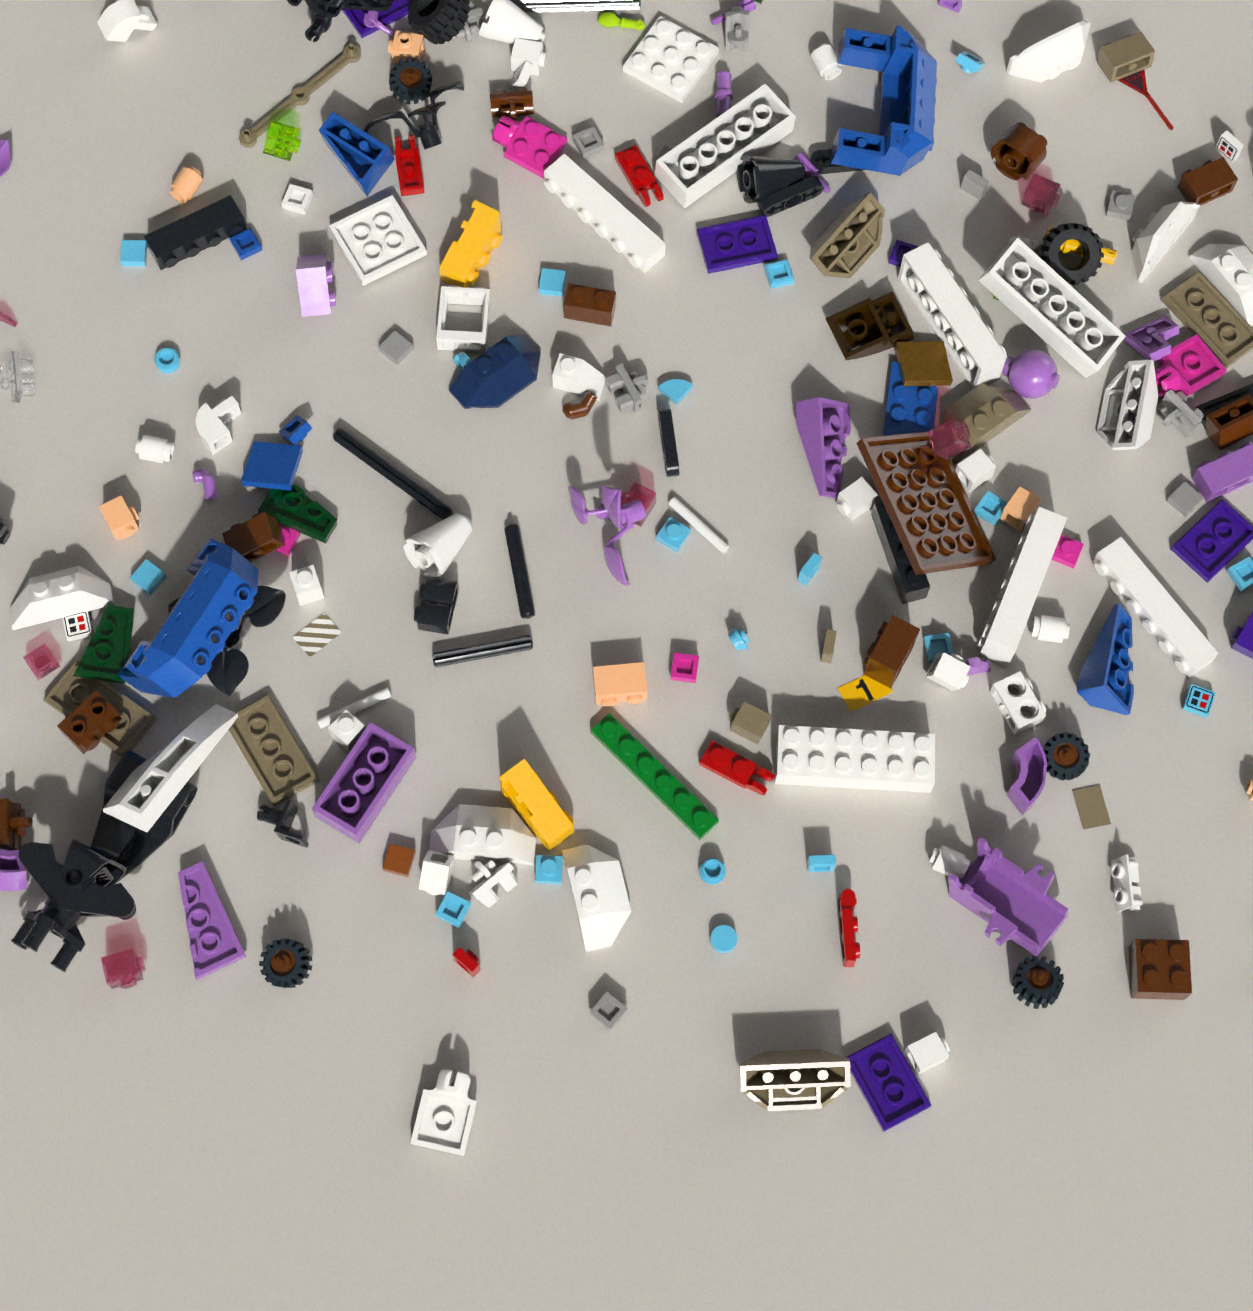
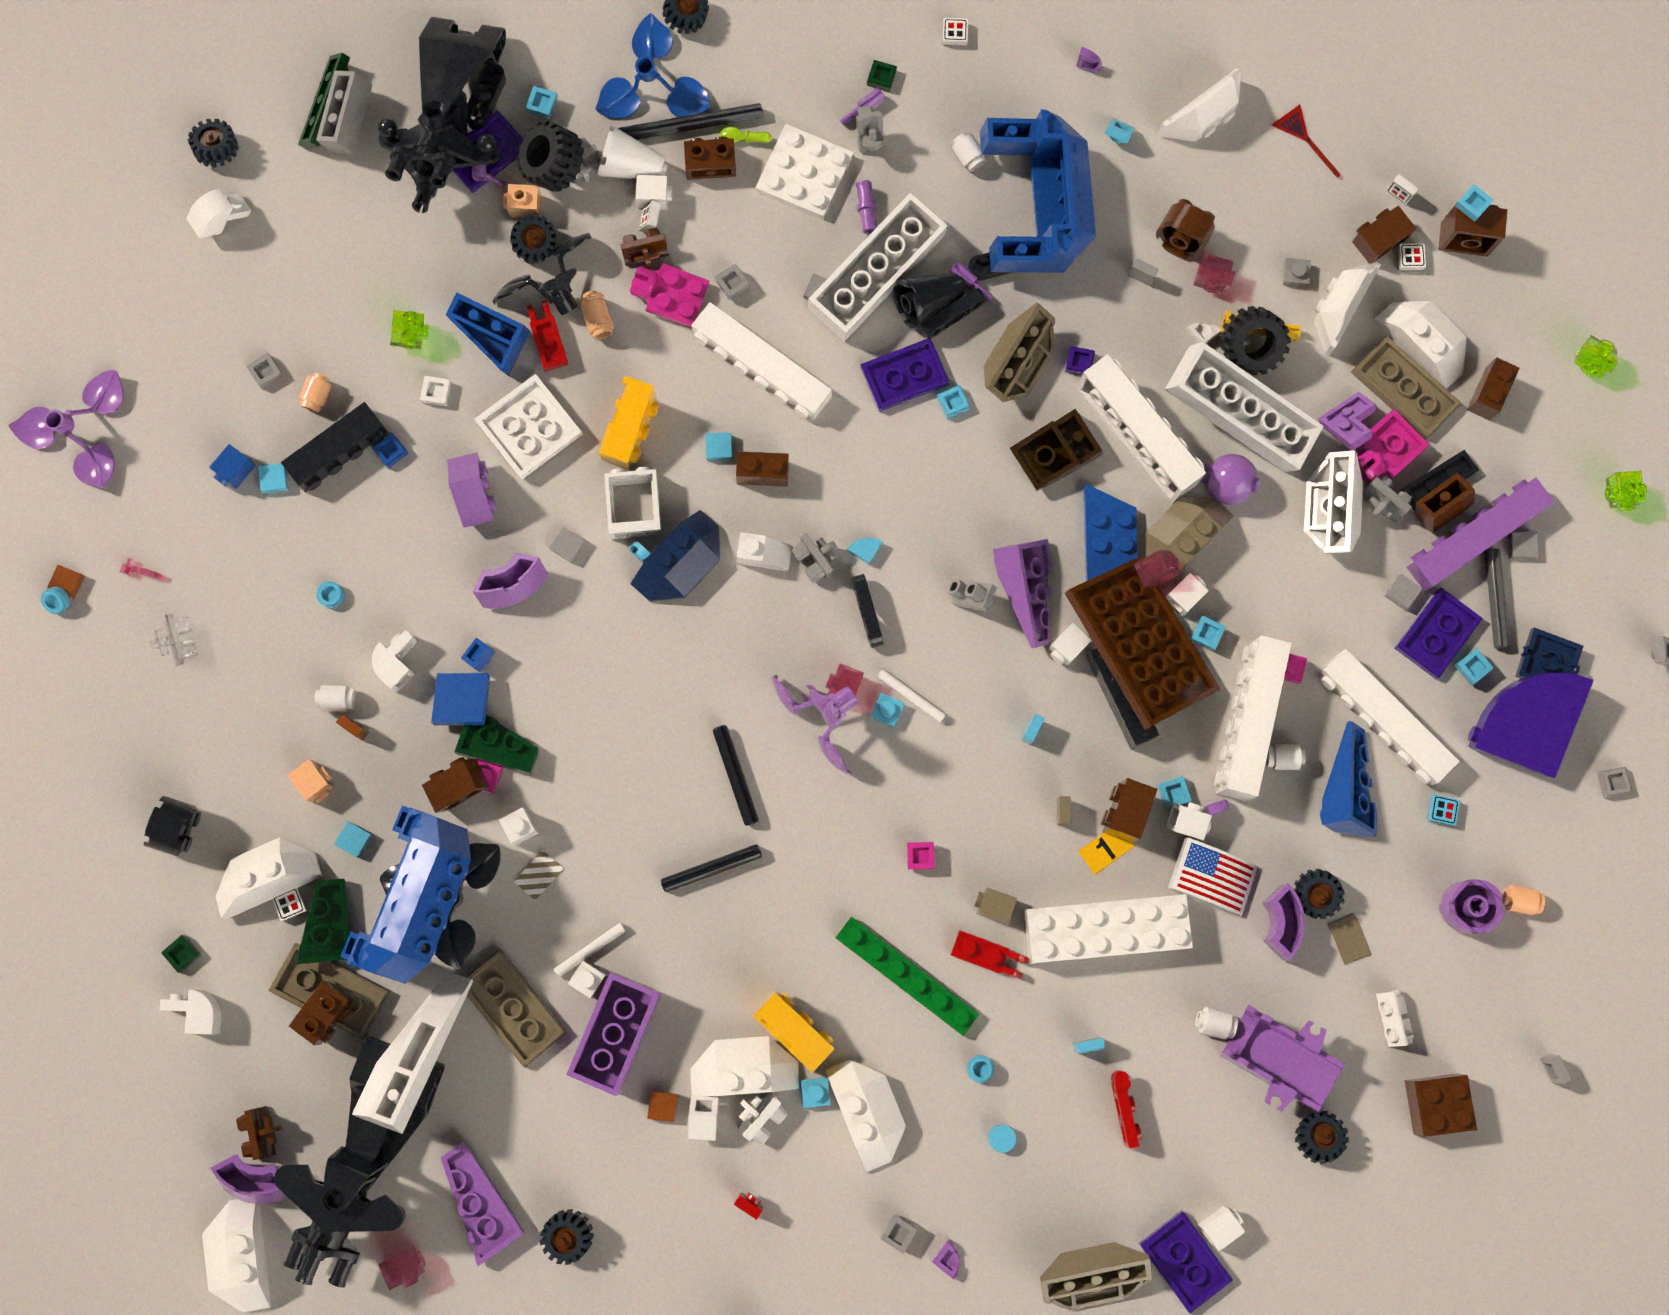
camera: 10 degrees left, 10 degrees up
clear pink plate [23,643,60,680] -> none
medium lavender arm [192,468,218,500] -> none
dark tan piece [239,44,361,148] -> none
black bracket [257,800,309,848] -> none
black axle [333,428,453,520] -> none
white cone [403,514,472,578] -> none
black brick [414,577,459,635] -> none
medium azure plate [435,891,472,928] -> none
reddish brown arm [562,391,598,419] -> none
light nougat brick [593,662,648,706] -> none
red hinge [615,145,664,207] -> none
medium azure plate [728,627,750,651] -> none
pearl gold tile [895,341,953,386] -> none
white brick [990,671,1046,736] -> none
light nougat brick [1000,486,1041,532] -> none
dark tan brick [1097,32,1155,82] -> none
none -> blue brick [209,444,256,489]
none -> light grey tile [246,353,283,389]
none -> dark orange tile [335,714,369,741]
none -> medium lavender brick [473,553,548,609]
none -> light nougat head [579,291,614,340]
none -> reddish brown brick [684,136,736,180]
none -> medium lavender tile [932,1239,959,1280]
none -> light grey hips [948,579,997,612]
none -> slope [1168,838,1258,916]
none -> white tile [1397,243,1426,270]
none -> medium lavender brick [1439,879,1504,934]

